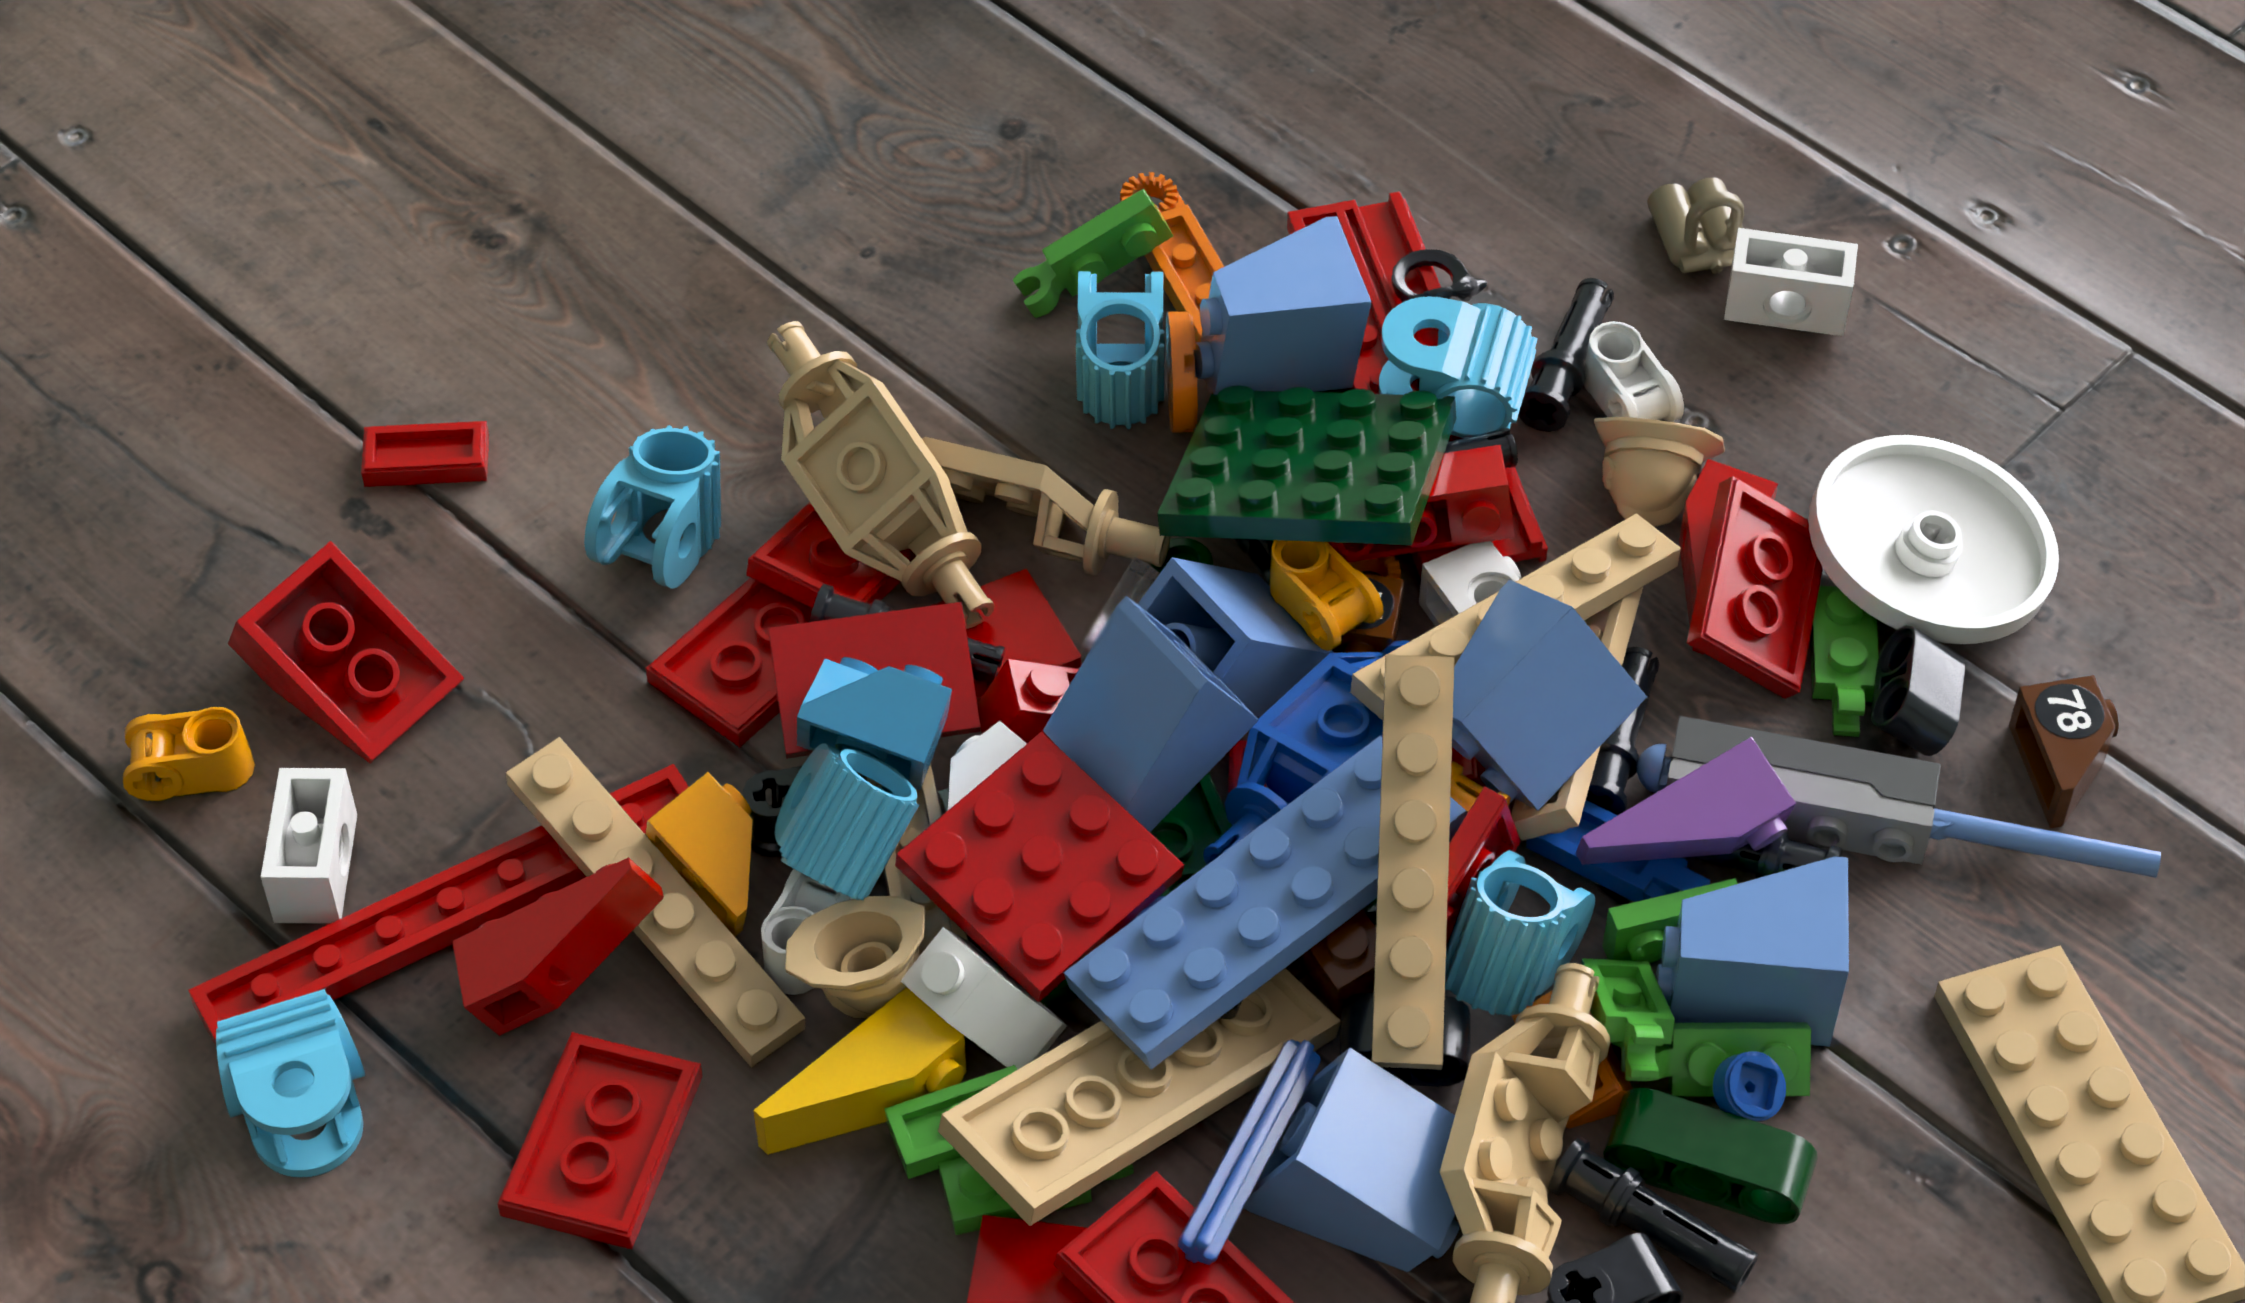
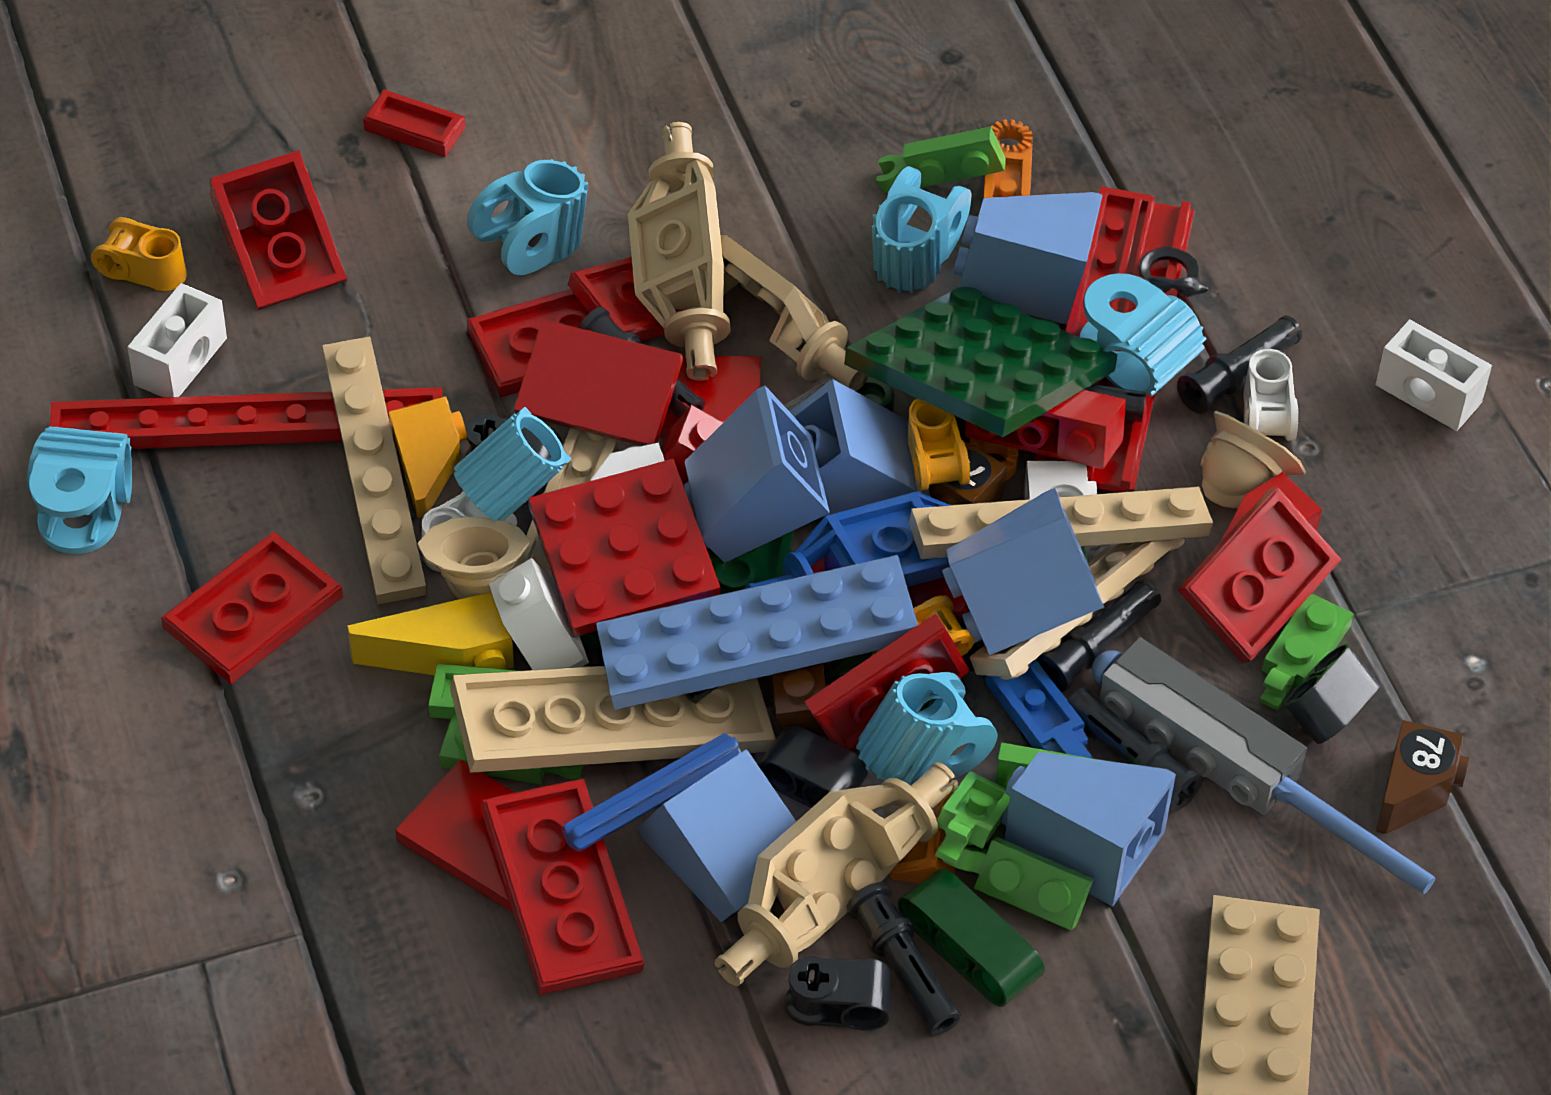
camera: 25 degrees right, 0 degrees up
red slope [452,857,664,1036] -> none
dark azure slope [797,657,952,790] -> none
orange tile [1166,311,1198,433] -> none
tan plate [1371,654,1455,1070] -> none
medium lavender slope [1575,737,1796,865] -> none
dark tan piece [1647,178,1744,274] -> none
blue tile [1713,1051,1786,1122] -> none
white dish [1808,435,2059,644] -> none

